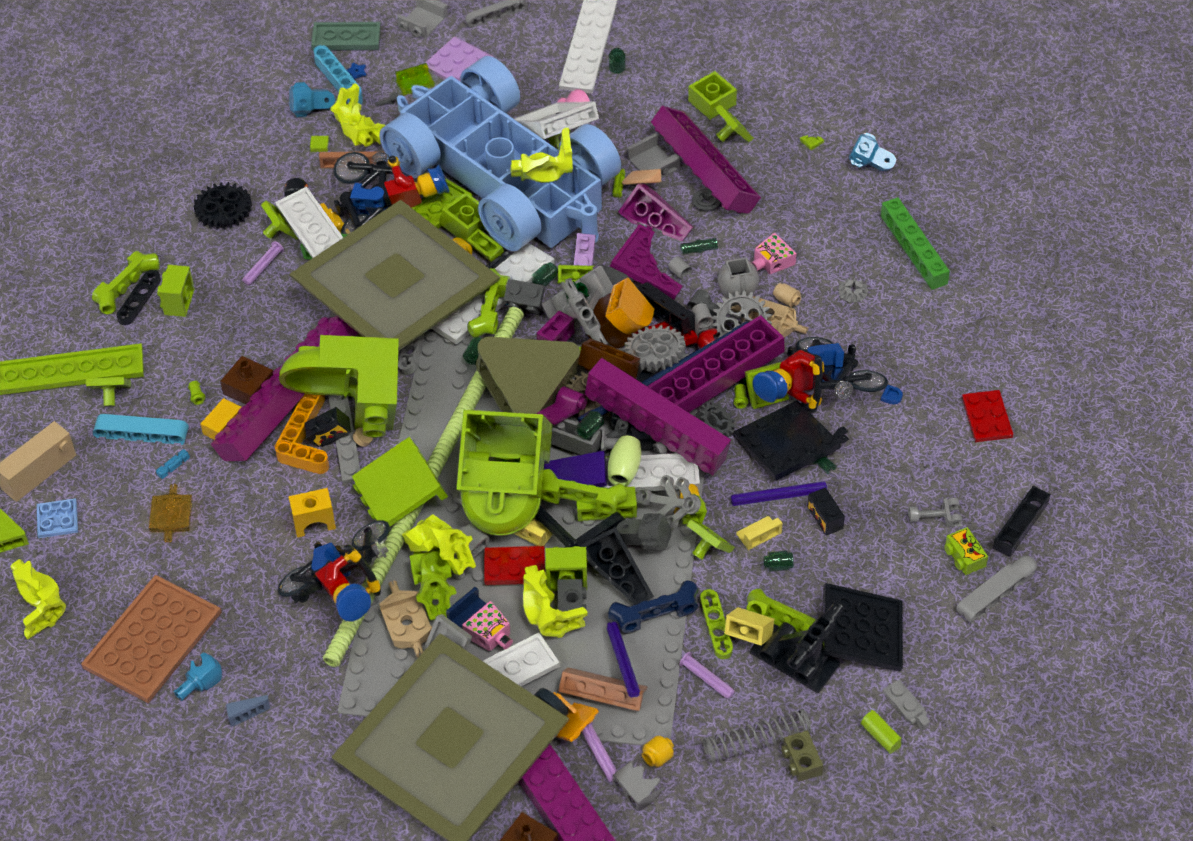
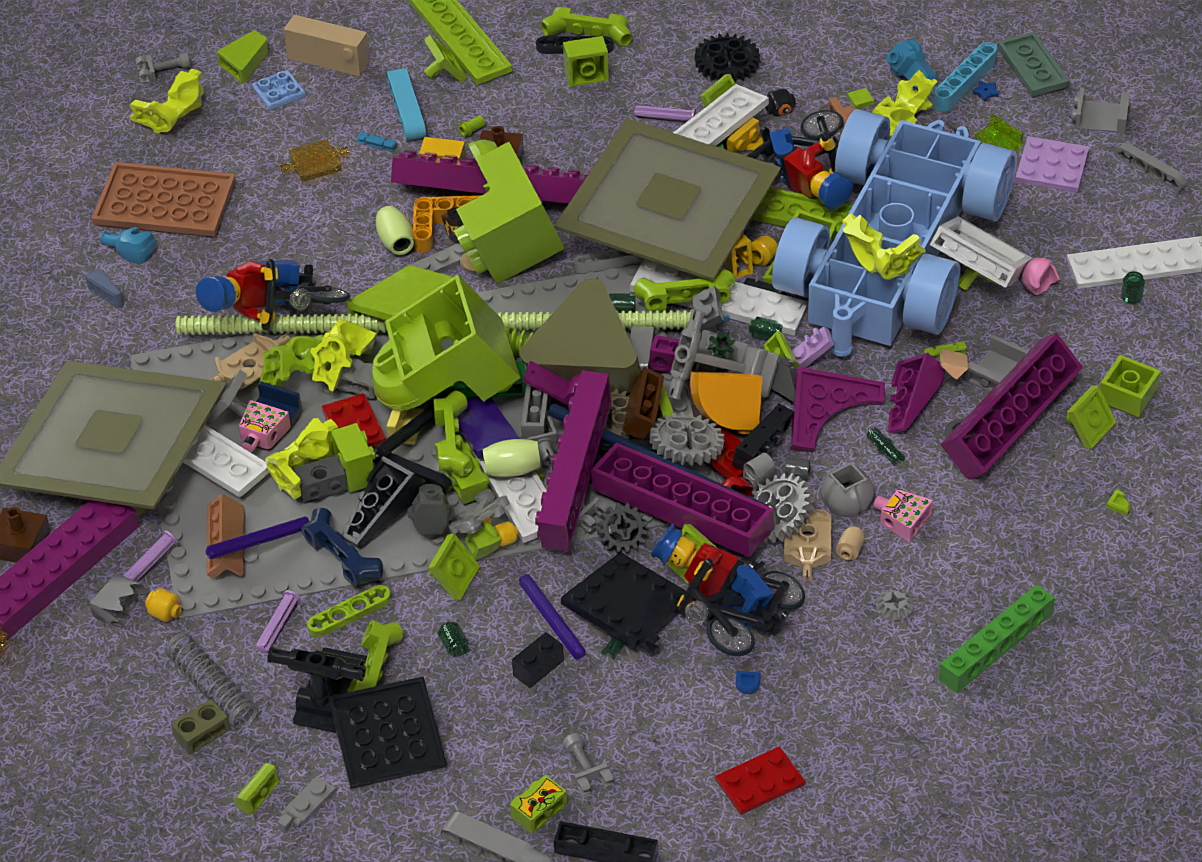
camera: 70 degrees right, 5 degrees down
yellow piece [288,488,336,538] -> none
light orange plate [535,688,599,742] -> none
clear green brick [576,411,604,439] -> none
light grey beam [668,256,692,280] -> none
light yellow brick [724,607,774,645] -> none
light yellow panel [736,516,783,550] -> none
piece [849,133,896,171] -> none
none -> yellowish green piece [376,206,414,255]

